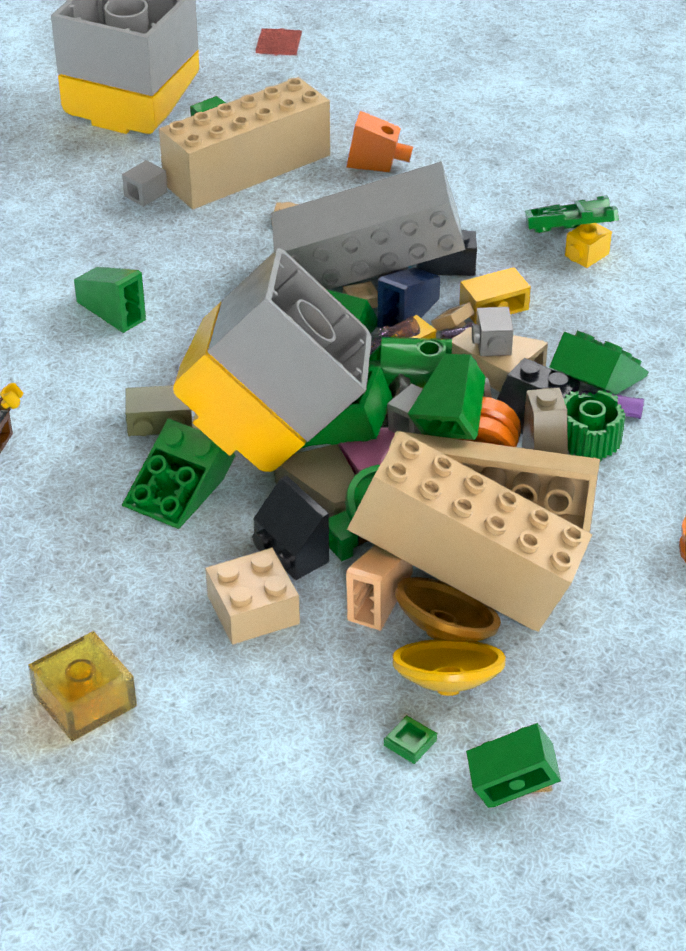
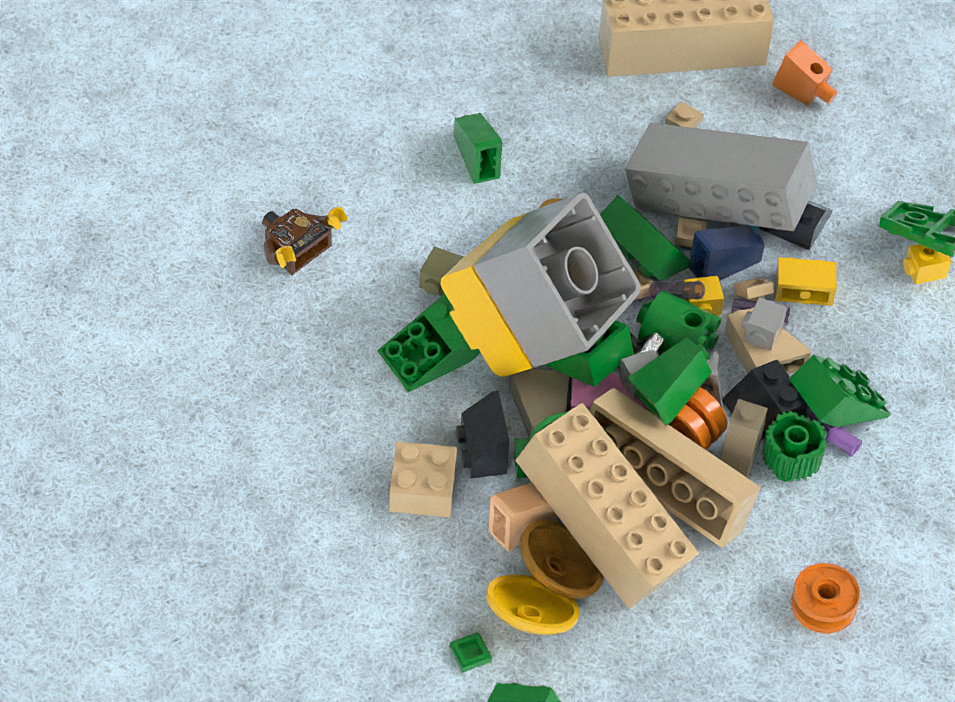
camera: 25 degrees right, 10 degrees up
clear yellow brick [28,631,137,741] -> none
light grey brick [122,160,167,207] -> none

